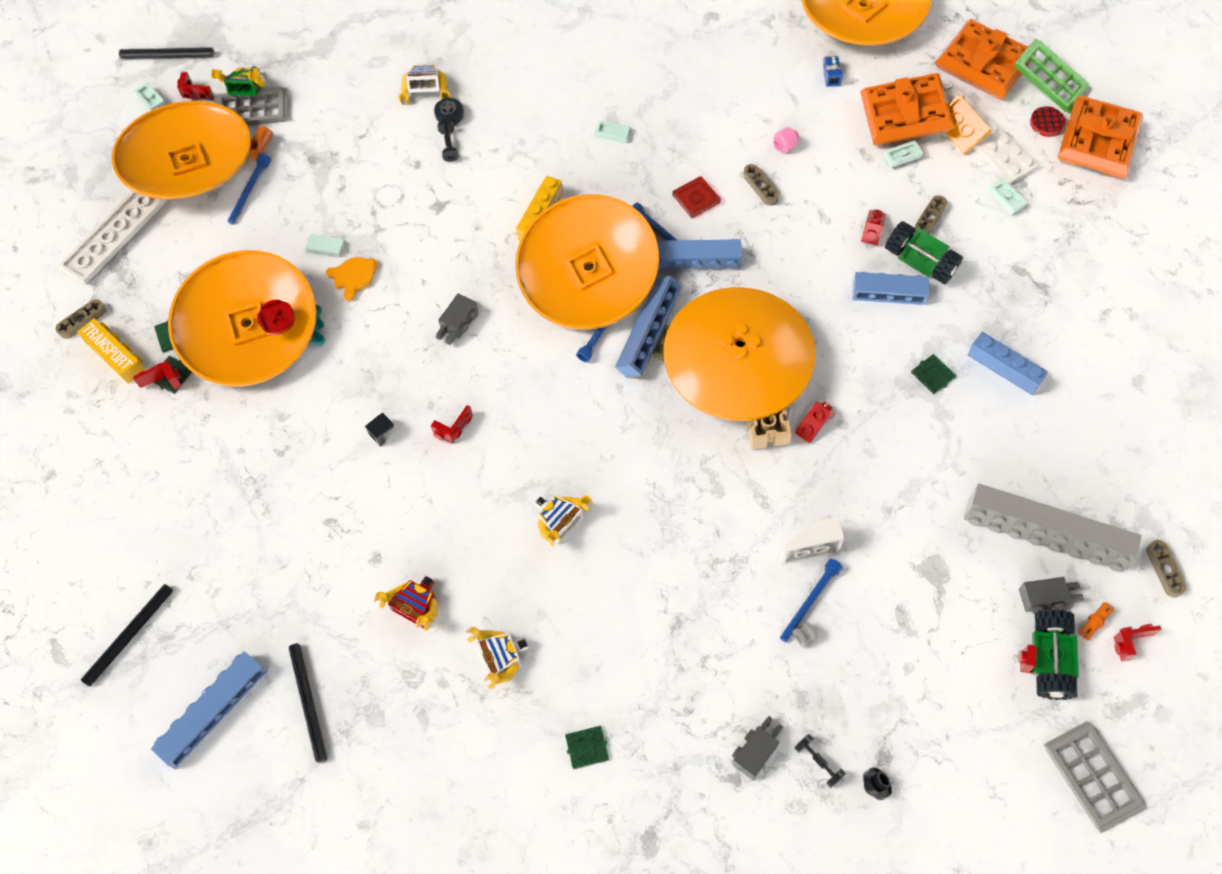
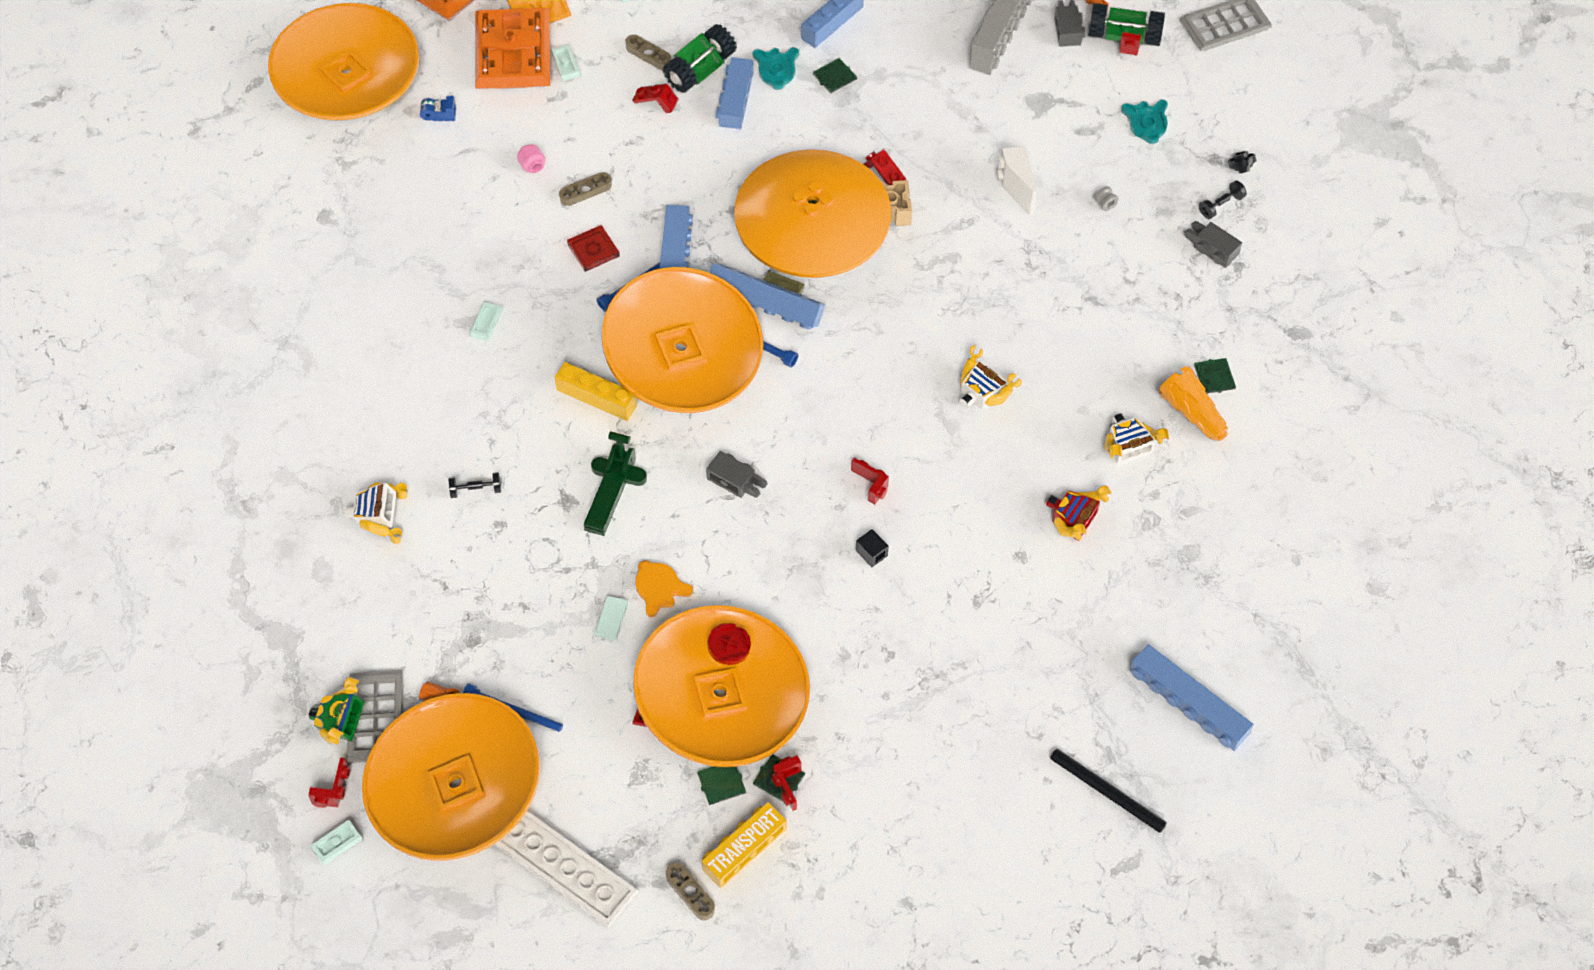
camera: 90 degrees left, 5 degrees down
black axle [118,47,215,59] -> none
black axle [288,643,327,763] -> none
black wheel [434,97,464,125] -> none
blue piece [780,558,843,642] -> none
none -> dark green piece [584,431,647,536]
none -> teal tile [753,47,799,90]
none -> teal tile [1121,99,1168,144]
none -> light orange cone [1158,366,1229,442]

